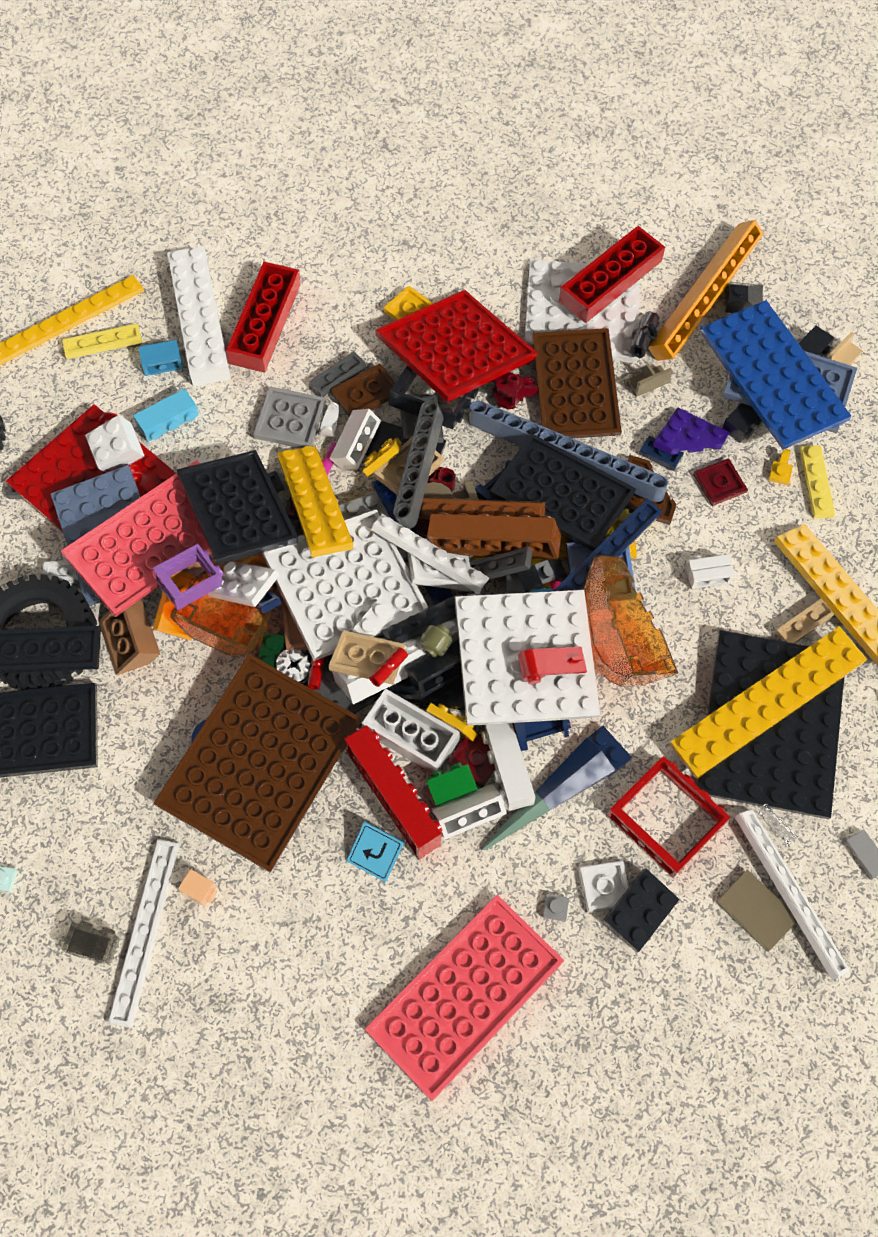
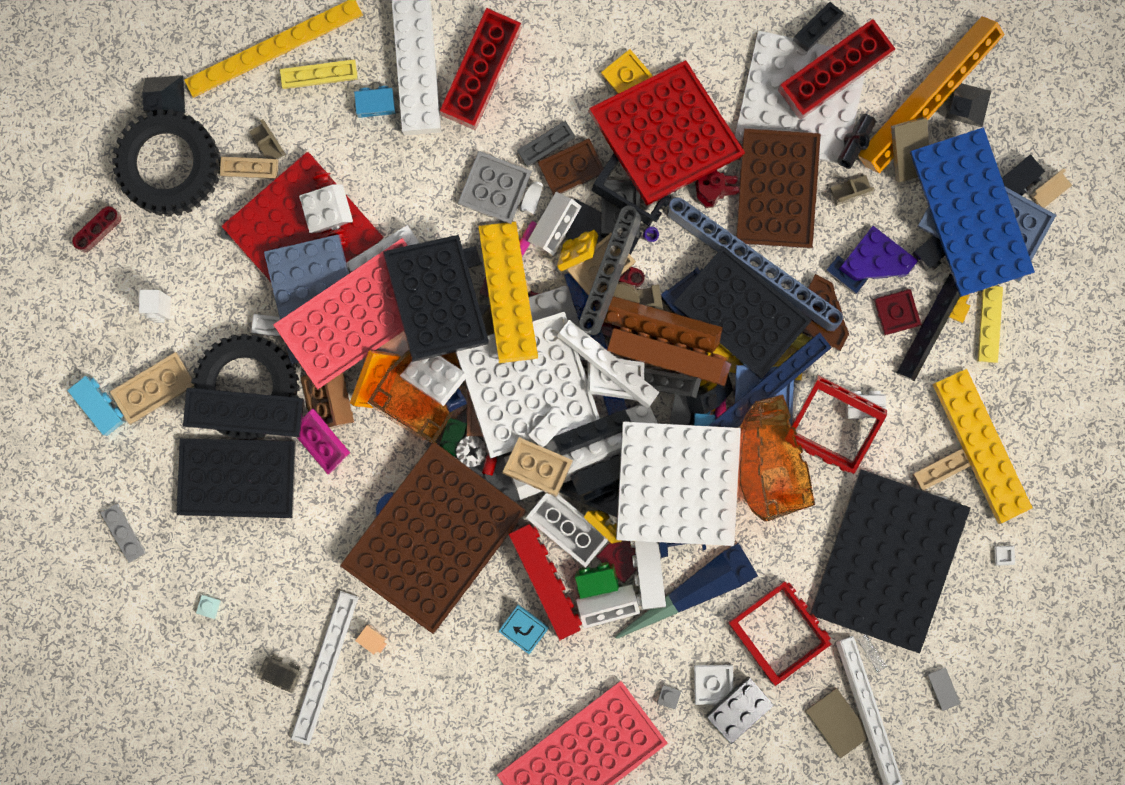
camera: 10 degrees right, 20 degrees up
medium azure brick [133,388,199,442] -> none
medium lavender window [152,544,223,611] -> none
red piece [369,647,408,687] -> none
olive head [420,624,452,658] -> none
door [517,647,587,685] -> none
yellow plate [669,626,867,779] -> none
none -> tan plate [220,157,279,179]
none -> dark tan panel [250,119,286,160]
none -> dark pink plate [297,409,350,475]
none -> dark purple hinge [643,227,659,242]
none -> red window [785,375,887,474]
none -> black plate [793,2,844,52]
none -> dark tan tile [891,117,929,183]
none -> black plate [896,273,960,381]

